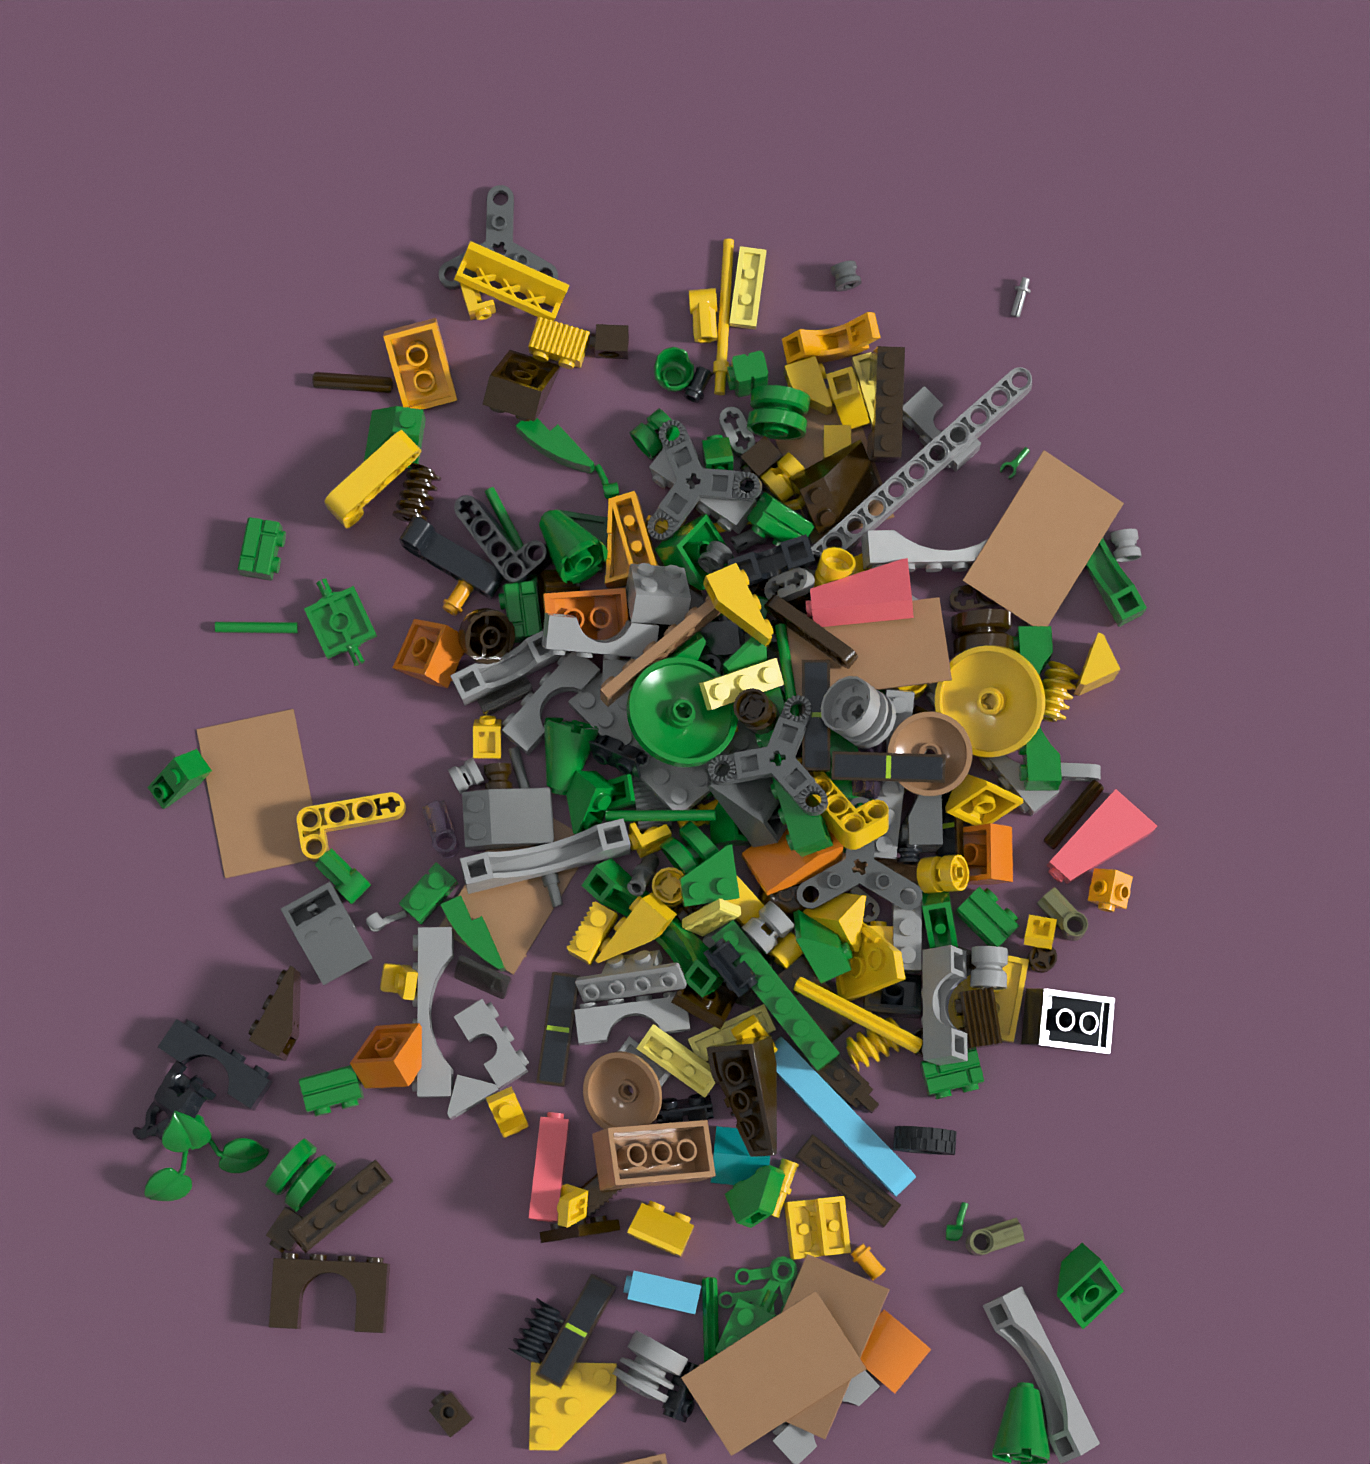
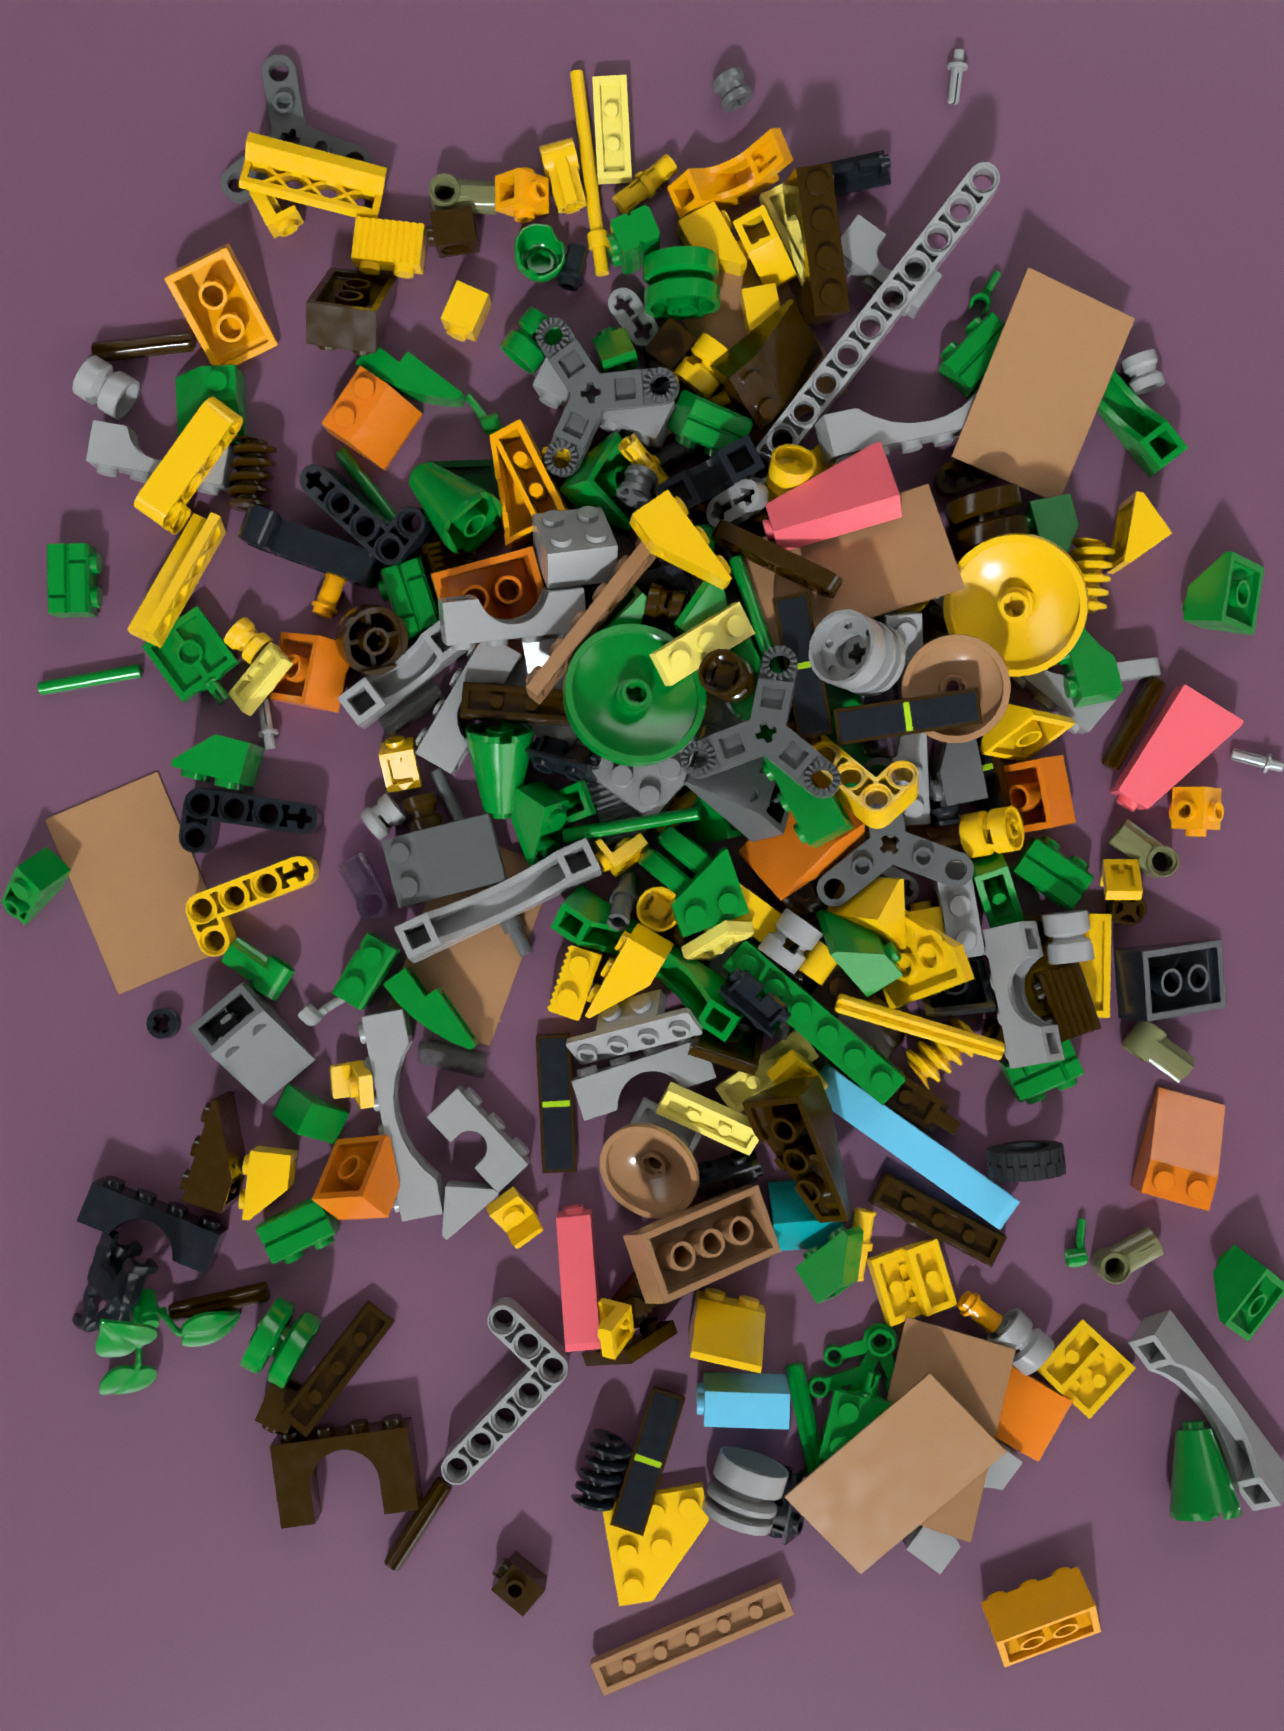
camera: 10 degrees left, 10 degrees up
none -> light grey wheel [72,356,140,420]
none -> light grey arch [86,420,236,495]
none -> yellow fence [127,512,226,648]
none -> black bush [146,1008,181,1039]
none -> dark brown axle [168,1282,270,1322]
none -> green slope [171,734,265,792]
none -> black beam [179,788,324,853]
none -> yellow wheel [224,617,273,665]
none -> light yellow plate [228,641,293,716]
none -> yellow slope [238,1146,298,1221]
none -> light grey piece [258,698,279,749]
none -> green slope [273,1083,350,1144]
none -> orange slope [321,366,423,471]
none -> dark brown axle [384,1477,452,1572]
none -> olive piece [429,173,497,215]
none -> yellow brick [441,280,492,342]
none -> light grey beam [441,1297,570,1485]
none -> dark brown tile [460,682,571,726]
none -> light orange brick [495,167,549,223]
none -> yellow pin [612,154,679,214]
none -> yellow pin [618,434,669,497]
none -> dark brown wheel [644,582,688,625]
none -> black hinge [823,150,891,197]
none -> green brick [938,312,1005,398]
none -> light grey wheel [987,1308,1055,1376]
none -> yellow slope [1037,1319,1136,1419]
none -> olive piece [1121,1021,1196,1083]
none -> orange slope [1130,1086,1225,1211]
none -> green slope [1182,551,1265,635]
none -> light grey piece [1230,748,1284,774]

